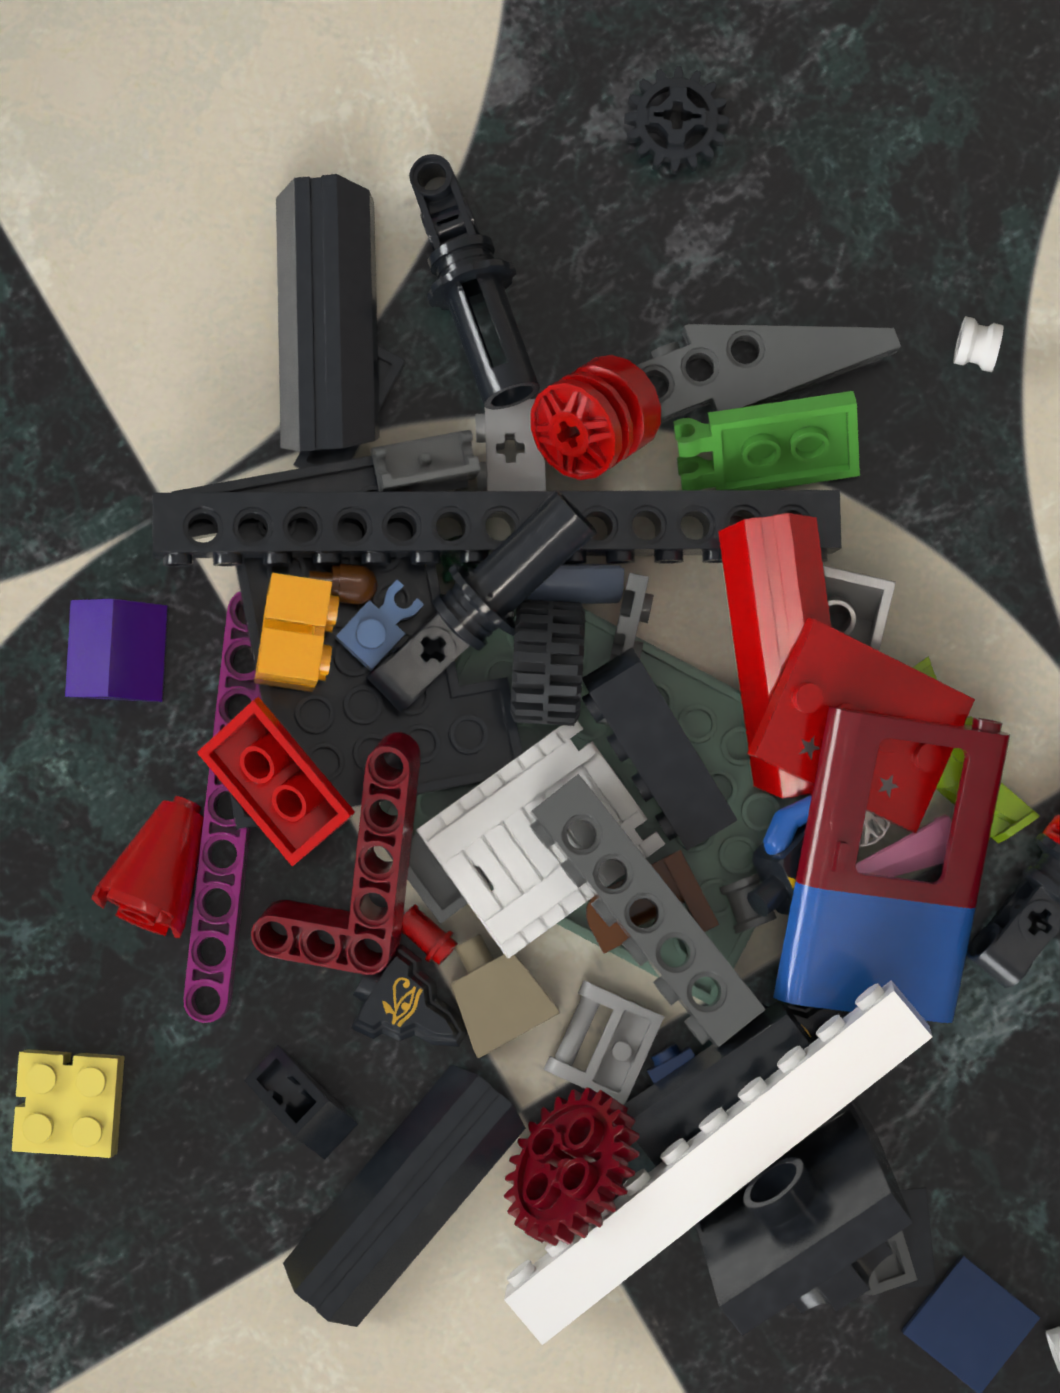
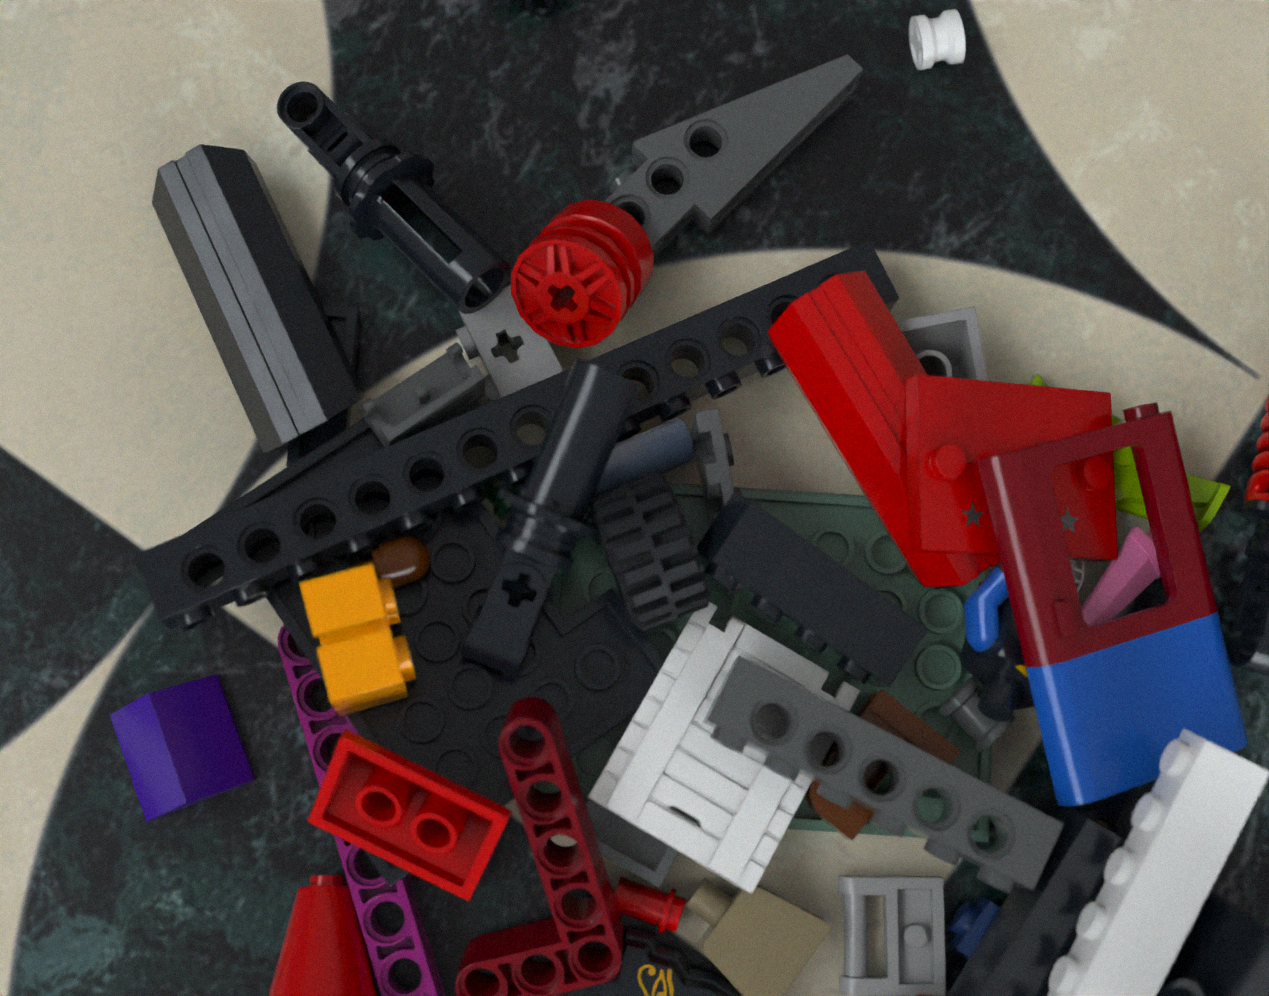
camera: 25 degrees left, 5 degrees down
medium blue plate [335,580,424,671] -> none
bright green tile [673,391,860,490] -> none

